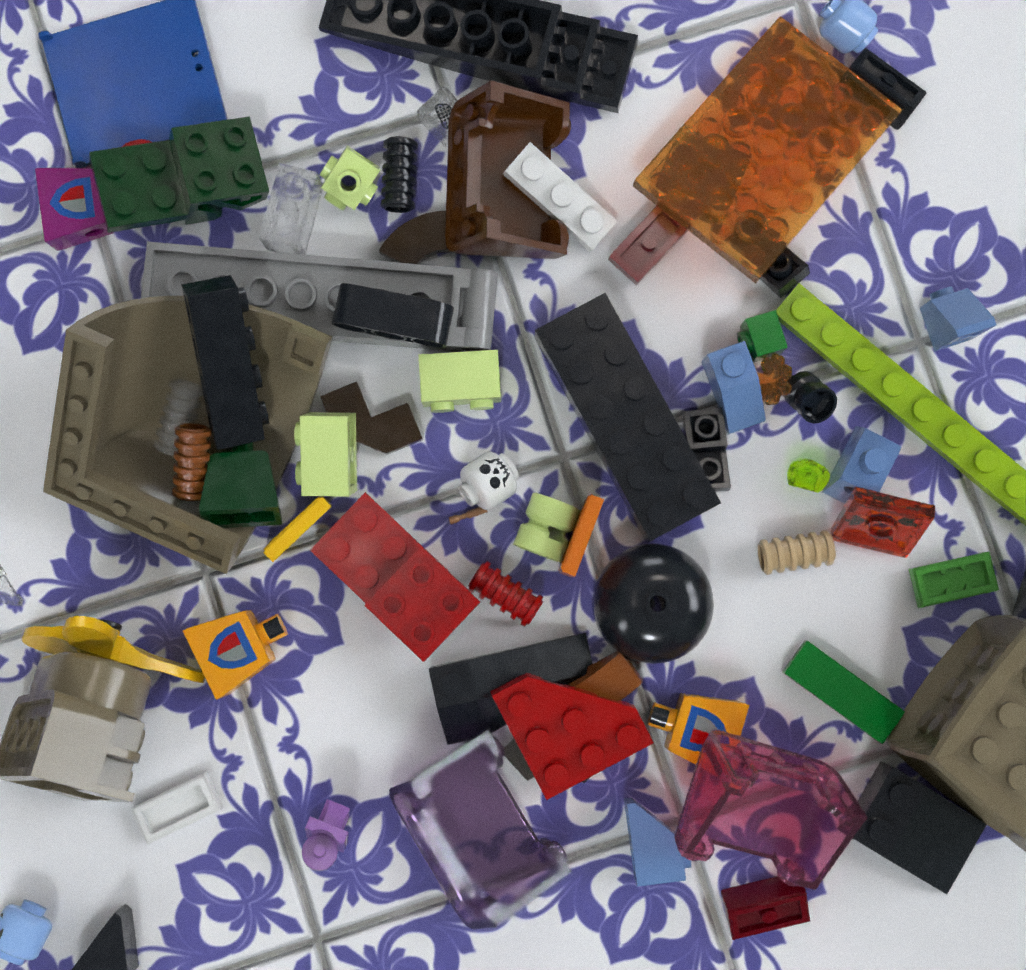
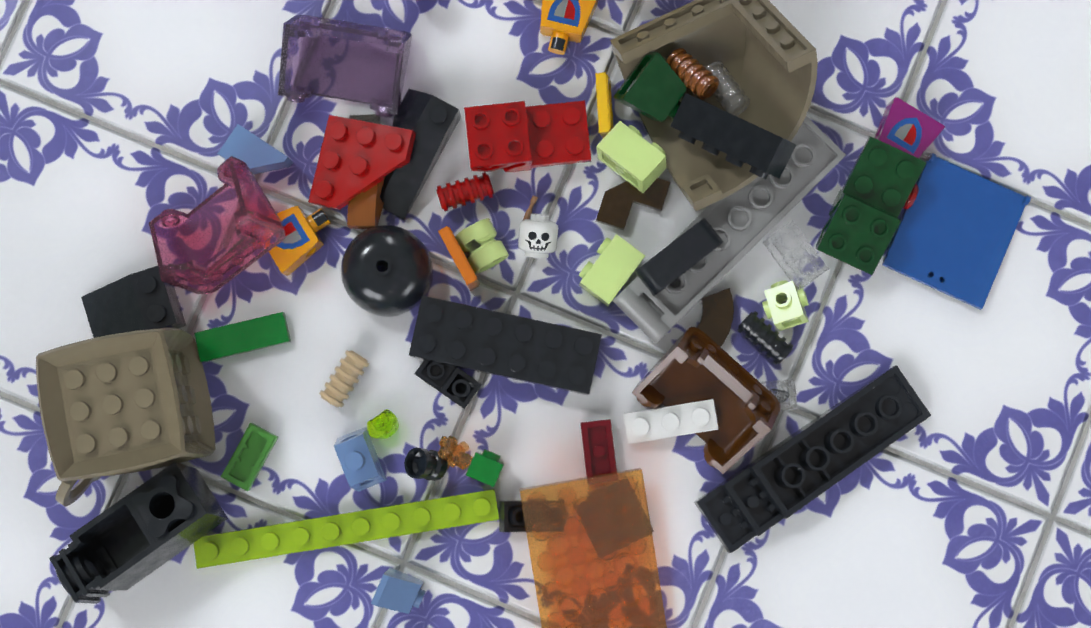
camera: 125 degrees right, 0 degrees up
medium blue slope [701,341,766,435] -> none
dark red slope [721,872,810,940] -> none
clear red tile [830,487,935,558] -> none

